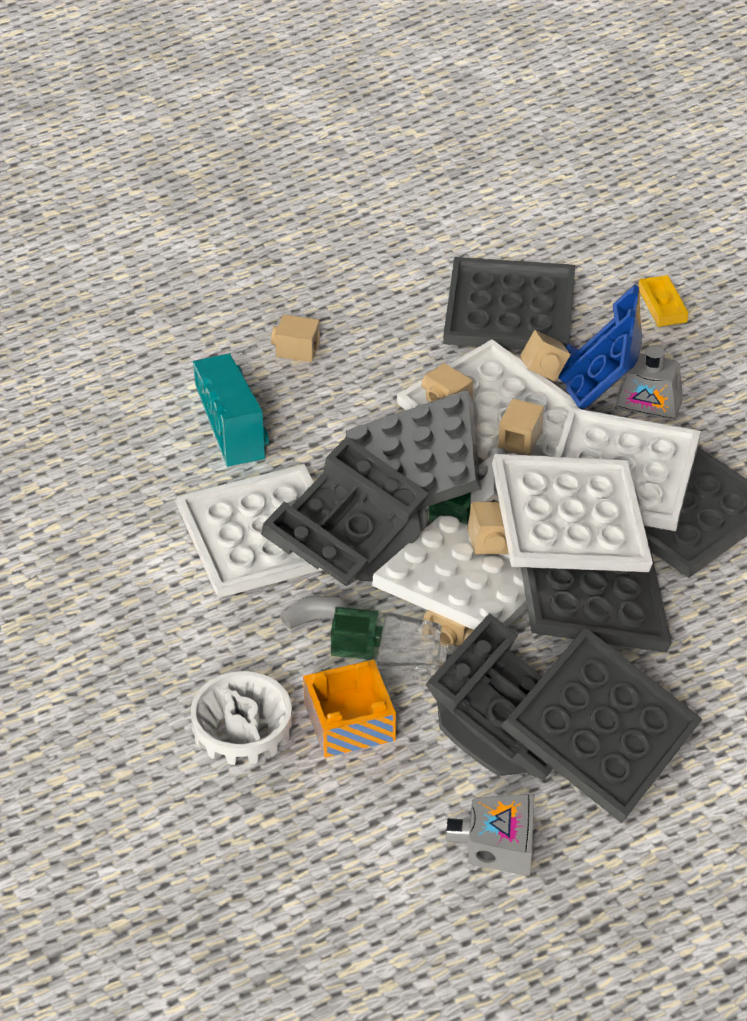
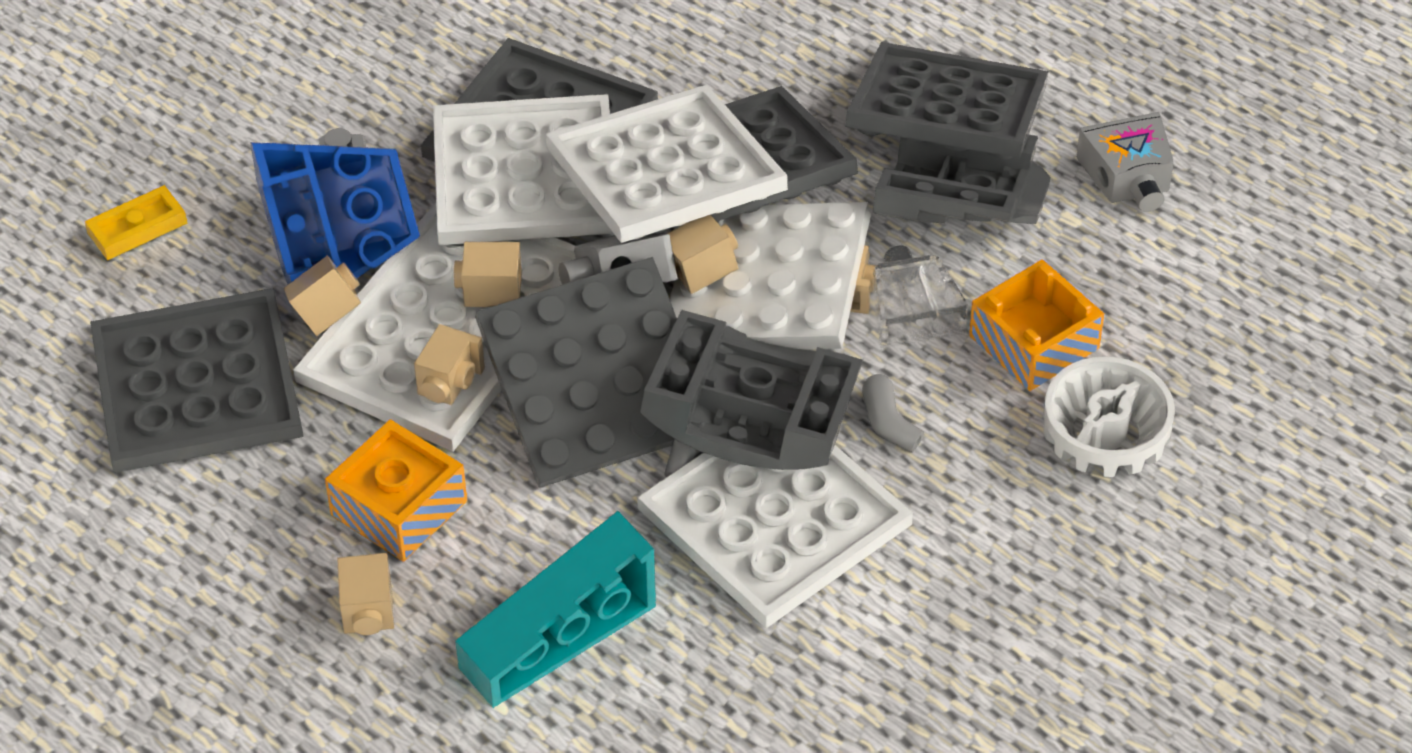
camera: 110 degrees left, 5 degrees up
clear green brick [330,607,385,660] -> none
none -> light orange container [325,419,467,562]

